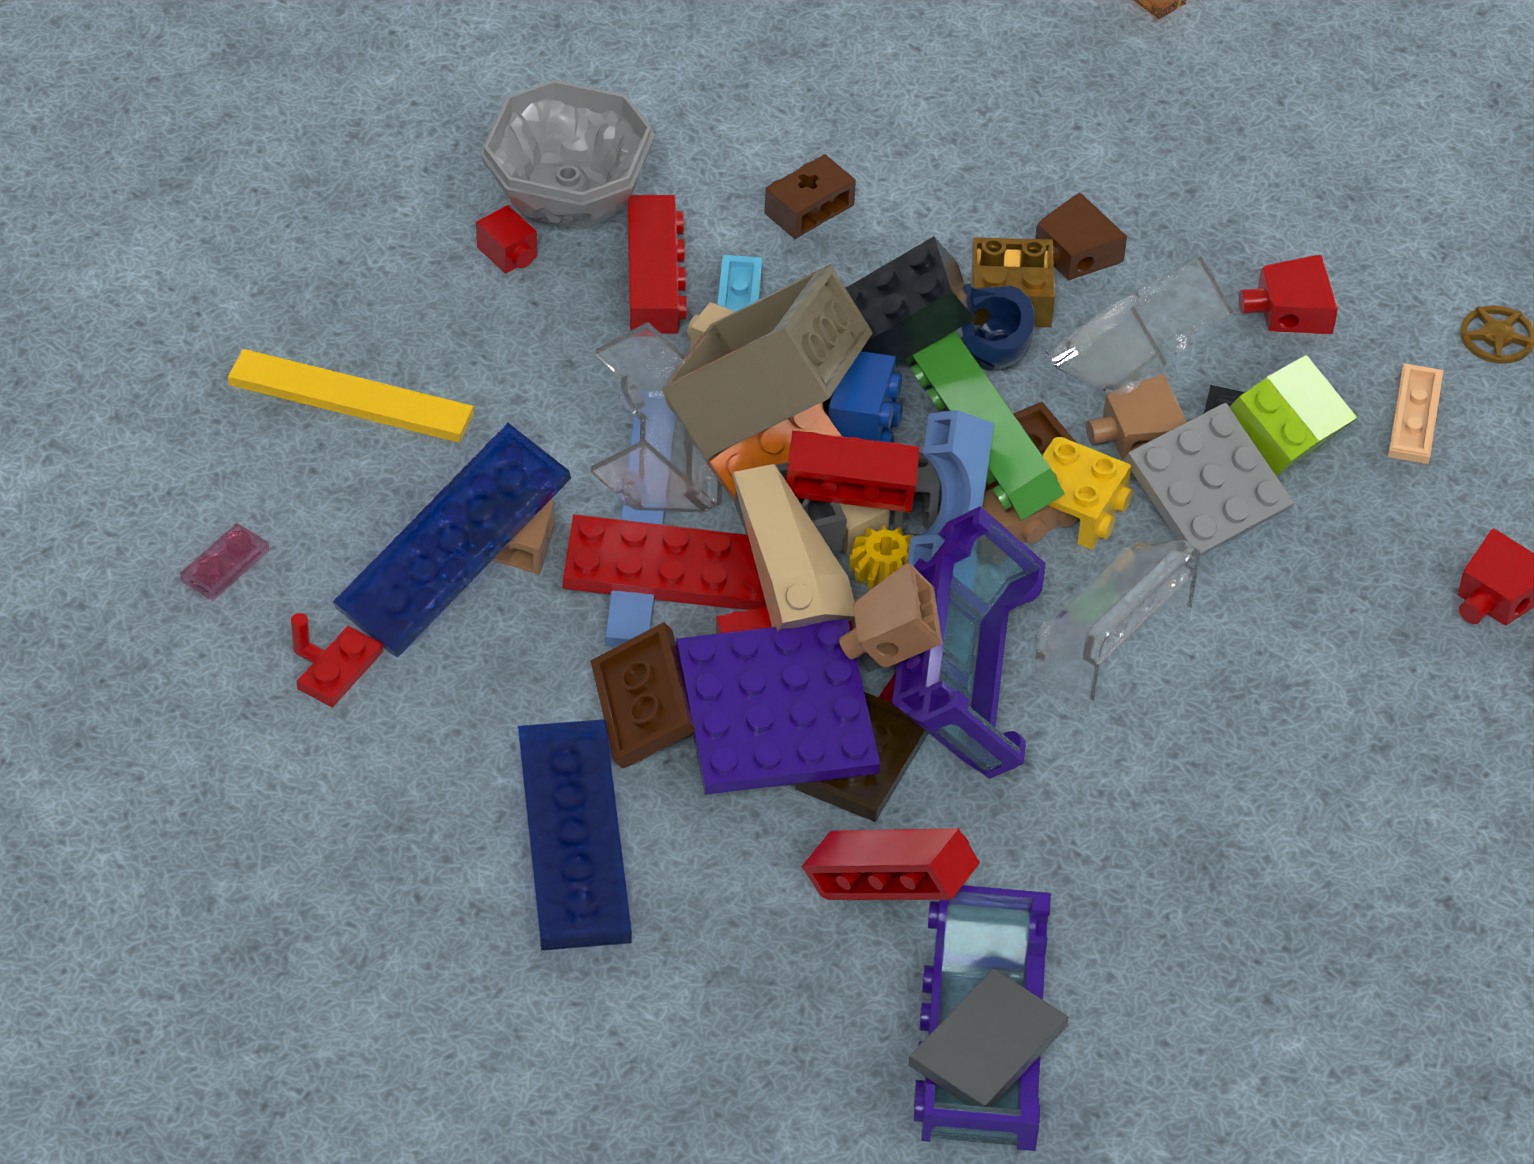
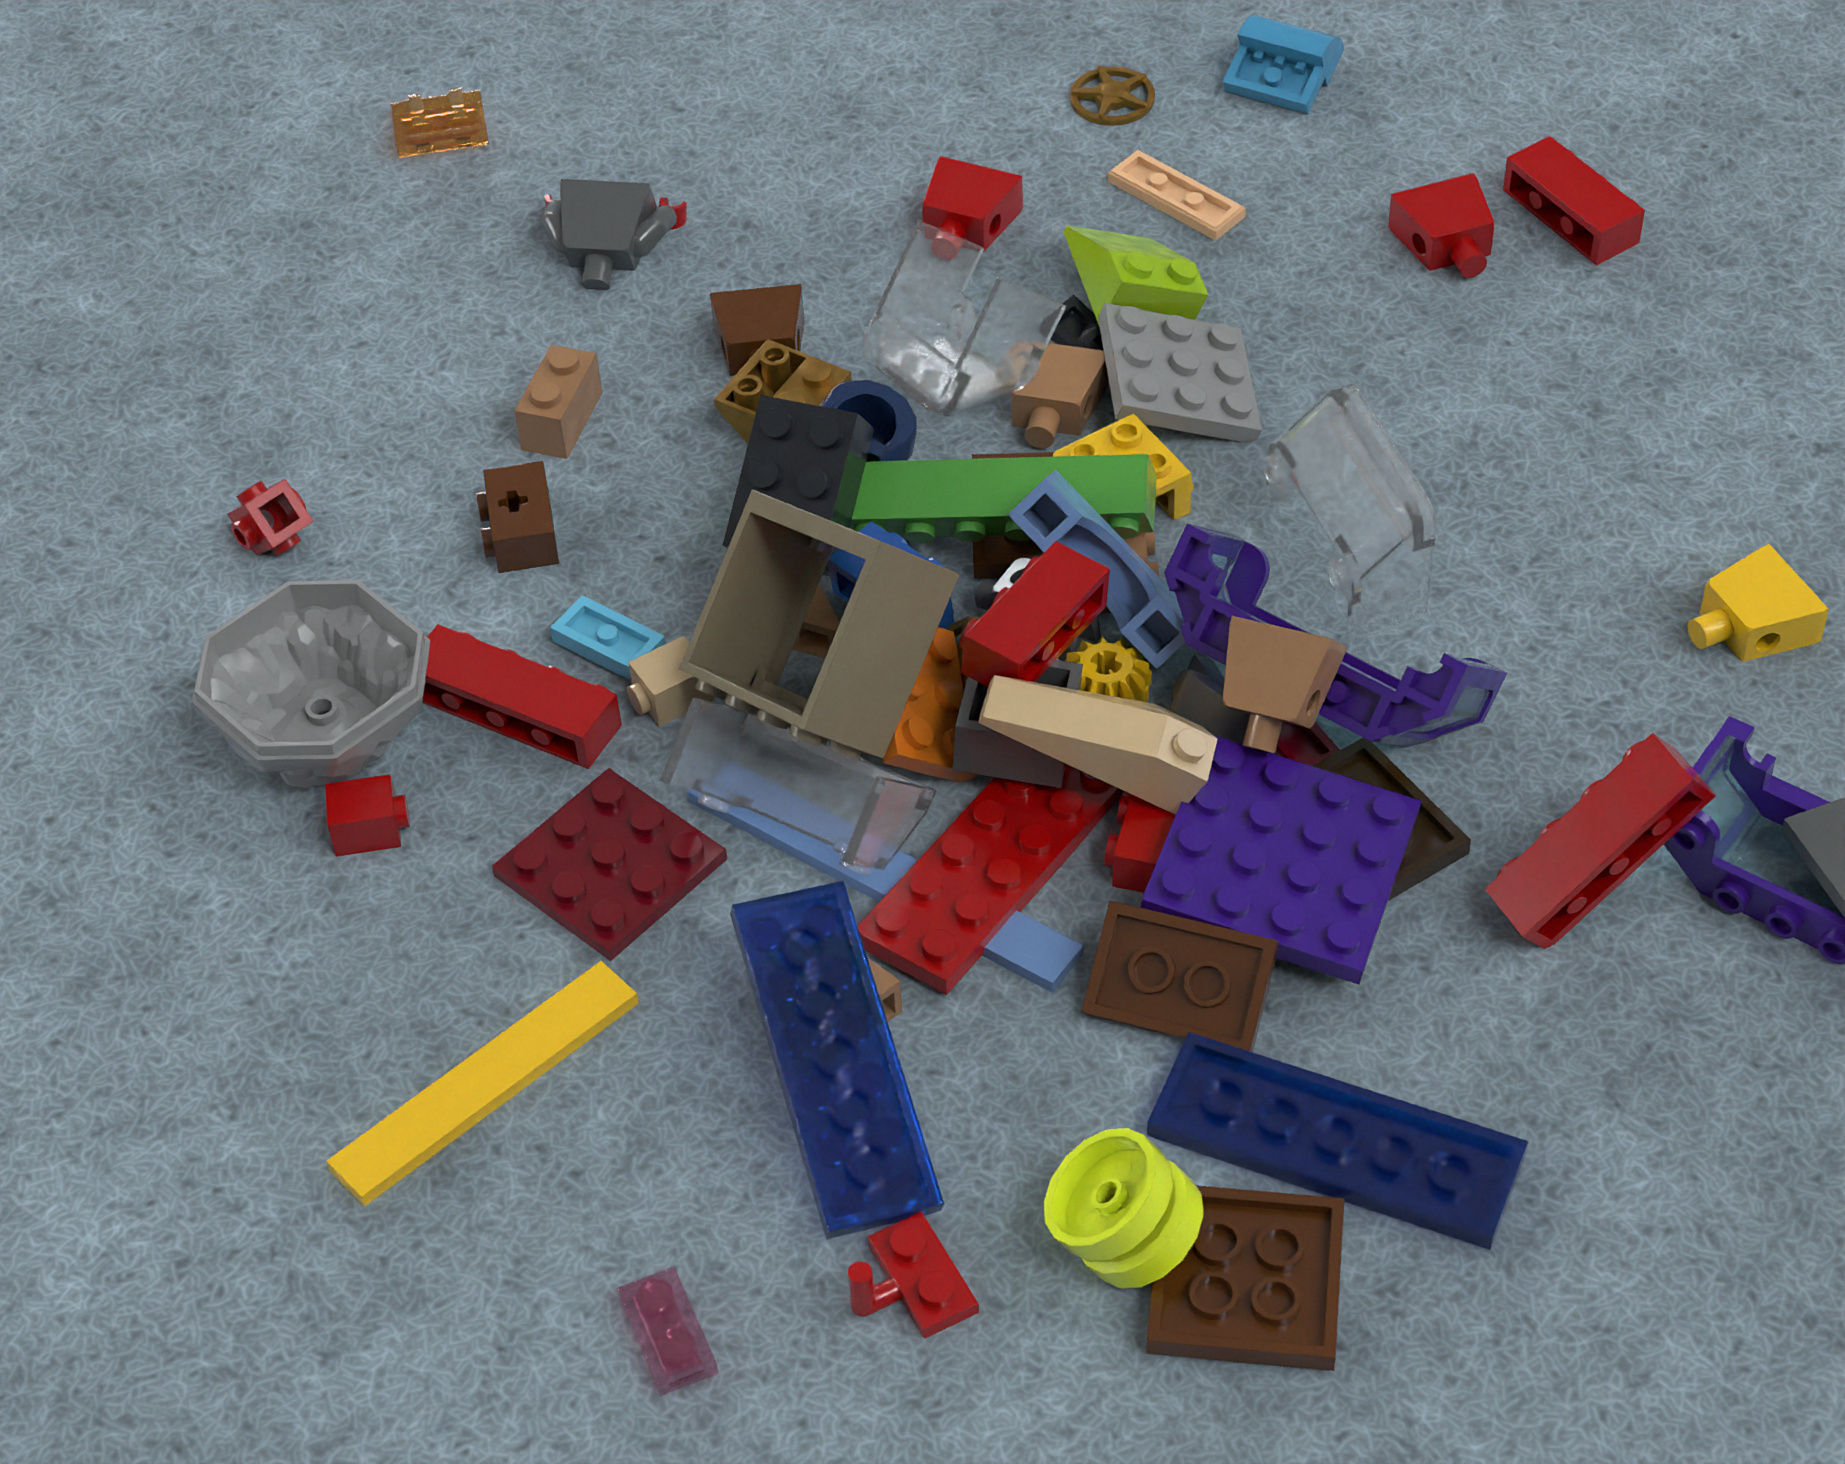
camera: 55 degrees left, 0 degrees up
none -> red brick [227,479,314,556]
none -> dark red plate [492,768,727,961]
none -> medium nougat brick [514,345,603,459]
none -> dark grey torso [542,179,687,290]
none -> neon yellow wheel [1044,1128,1204,1289]
none -> reddish brown plate [1146,1185,1345,1371]
none -> yellow torso [1688,544,1829,662]

